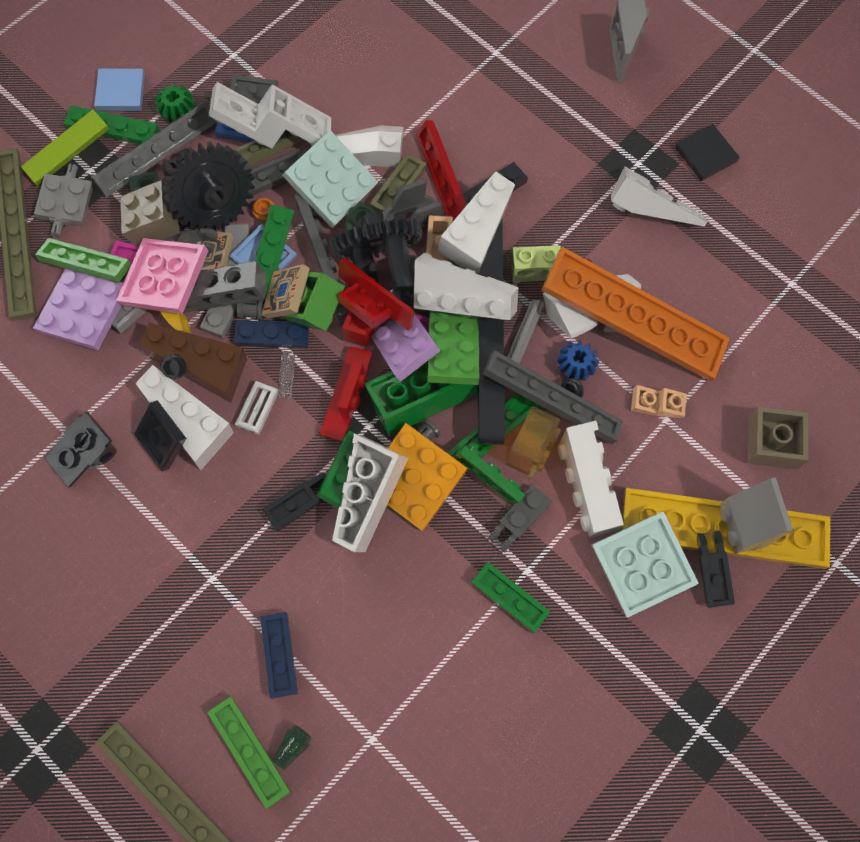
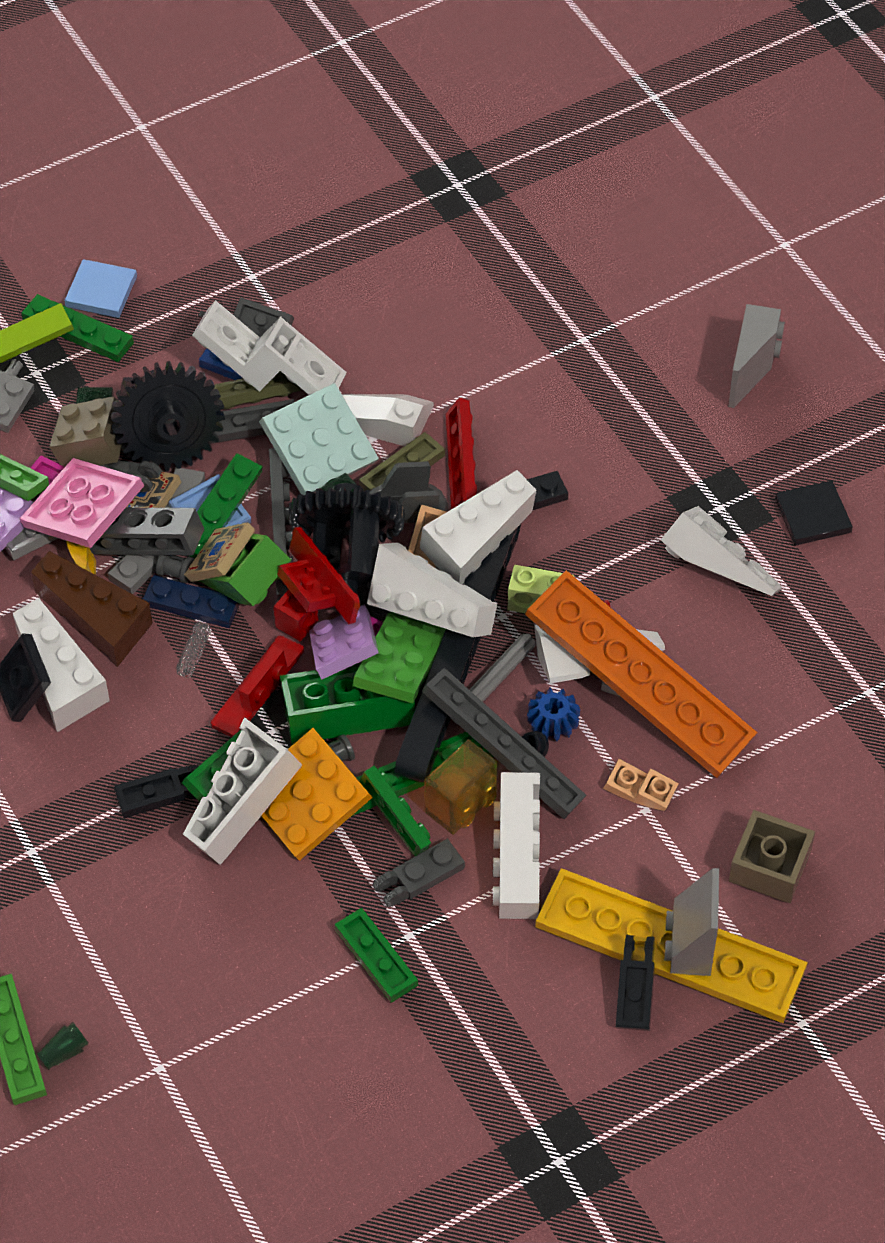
camera: 20 degrees right, 15 degrees down
dark grey plate [91,101,217,197] -> none
green gear [155,83,195,122] -> none
black plate [161,354,187,380] -> none
white tile [235,381,279,435] -> none
orange plate [252,198,275,221] -> none
dark blue plate [260,612,298,699] -> none
light aqua plate [591,512,699,618] -> none

